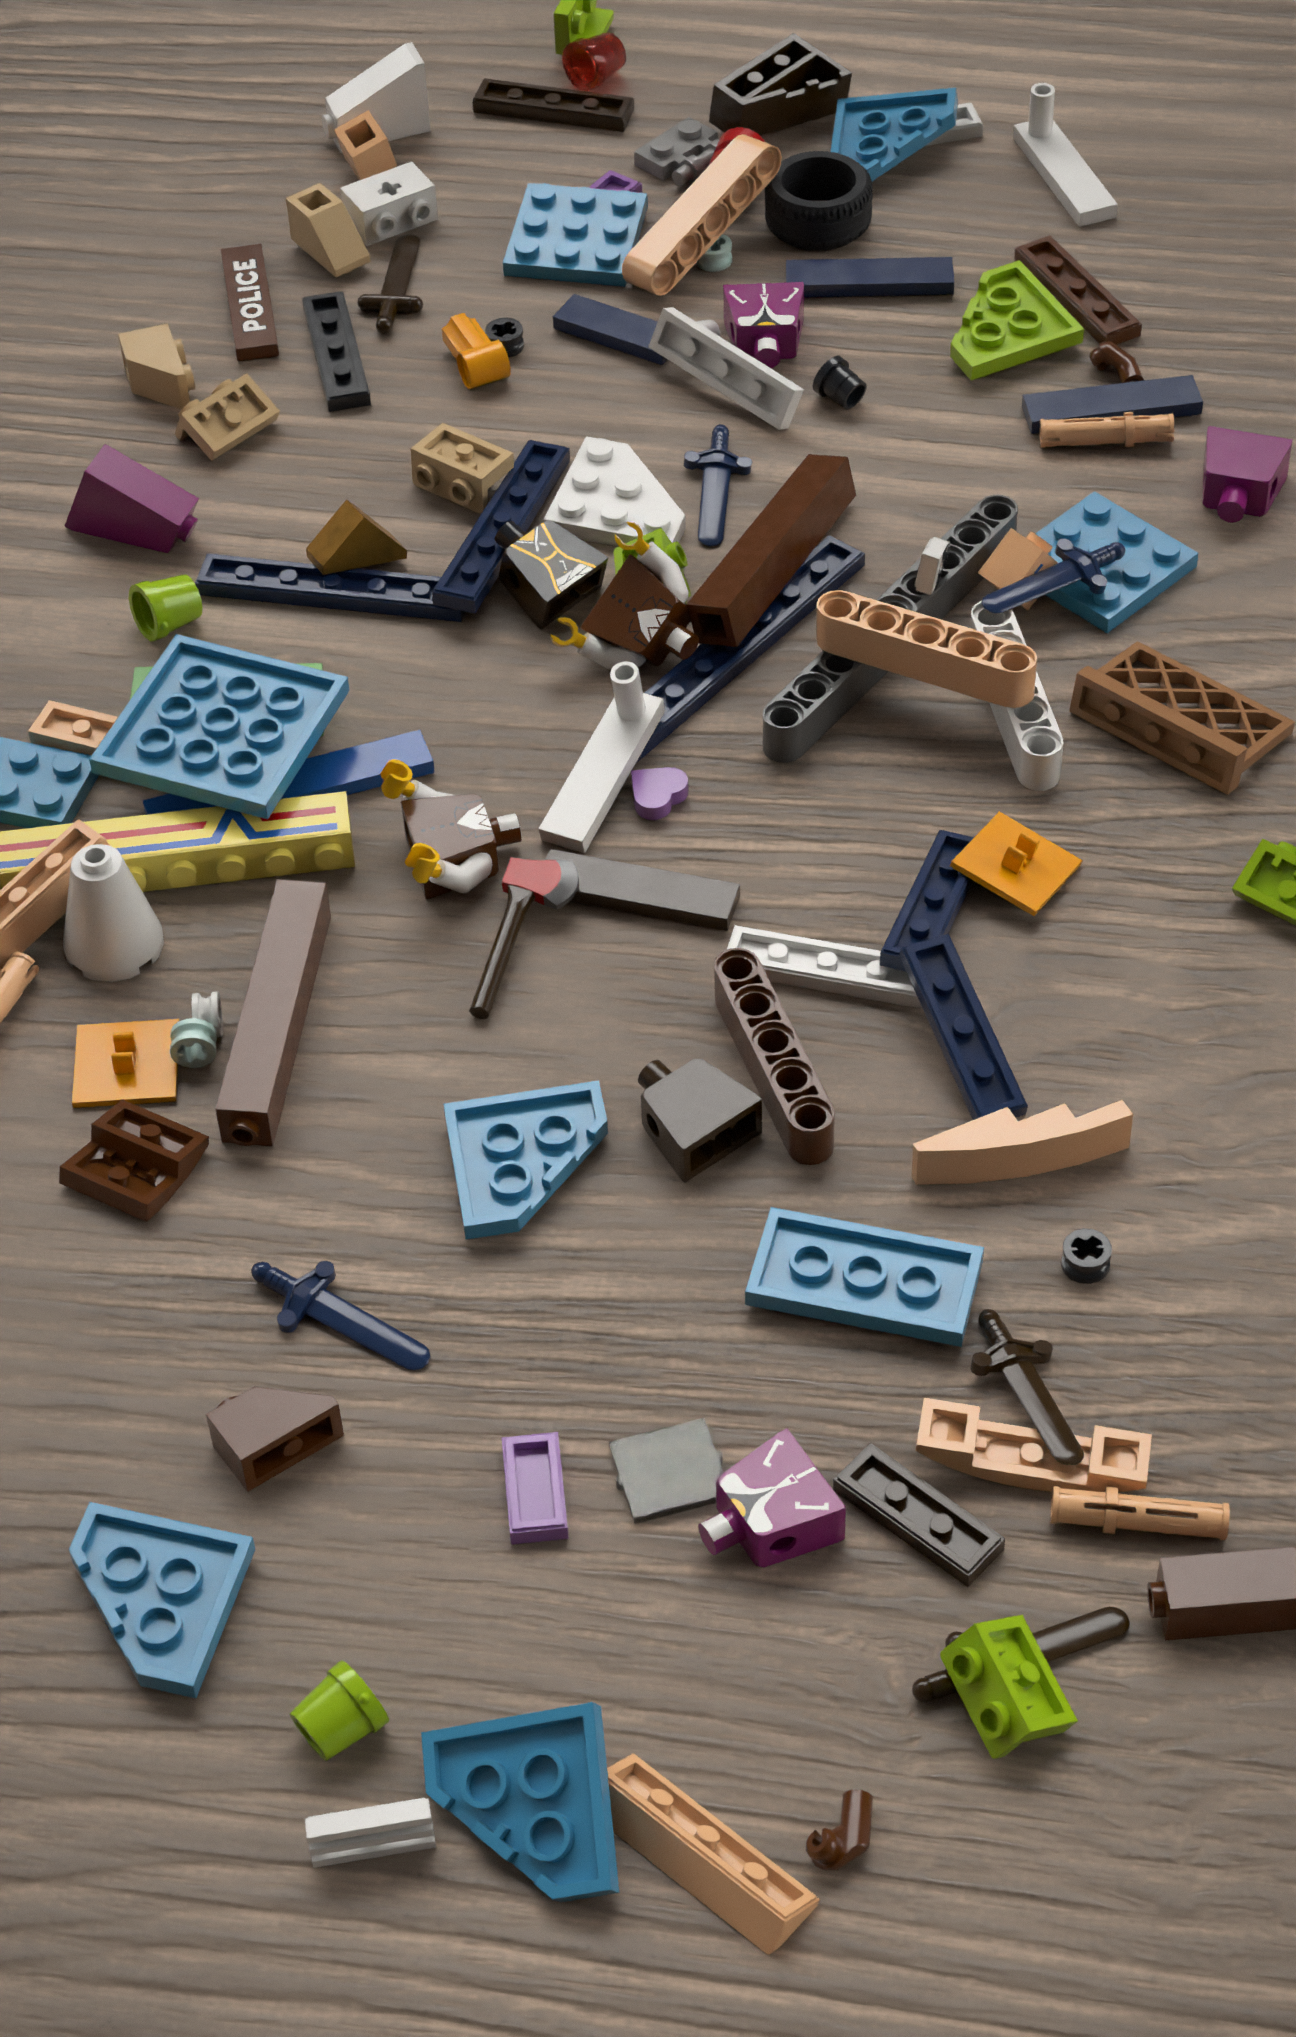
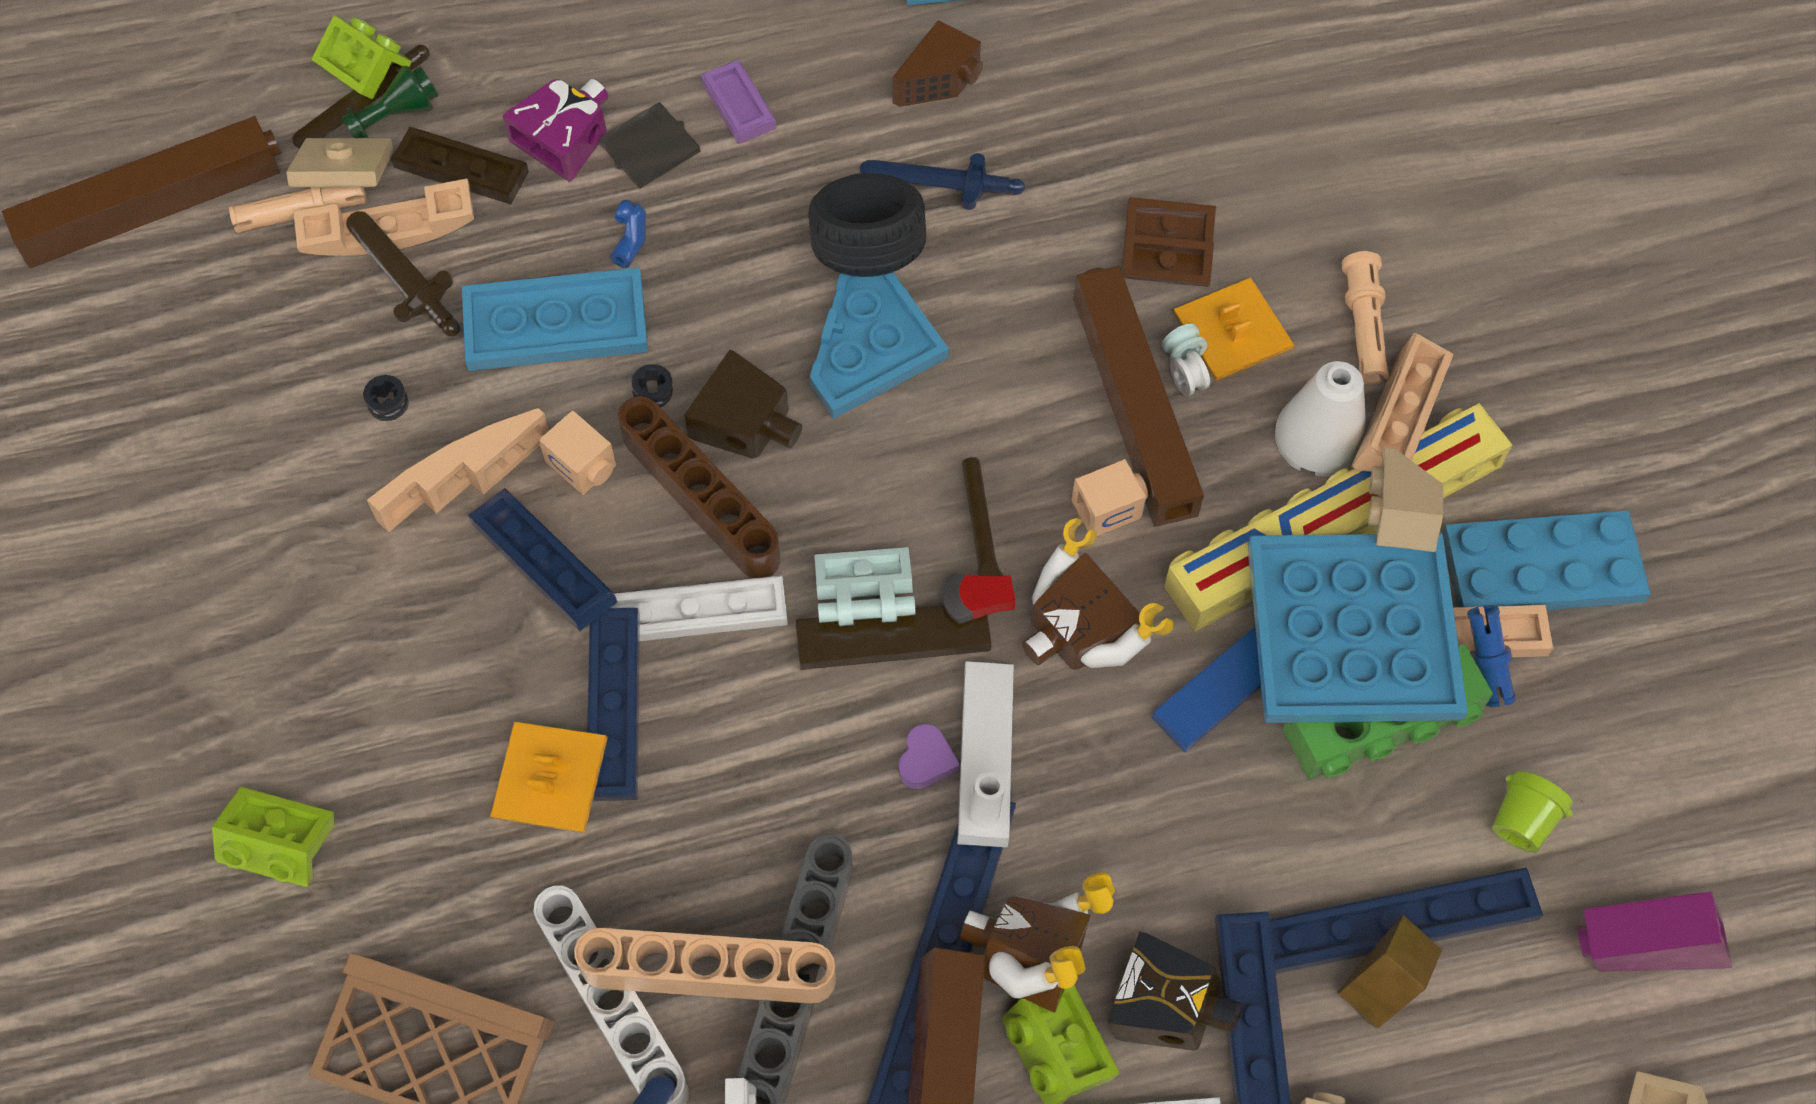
camera: 155 degrees right, 15 degrees up
none -> tan plate [286,138,393,187]
none -> dark green piece [341,65,438,138]
none -> light nougat brick [539,410,616,495]
none -> blue arm [610,200,646,268]
none -> black bush [632,364,673,408]
none -> black tyre [808,173,927,277]
none -> light aqua plate [814,547,915,626]
none -> light nougat brick [1071,459,1148,536]
none -> tan slope [1368,447,1443,552]
none -> blue pin [1467,605,1516,707]

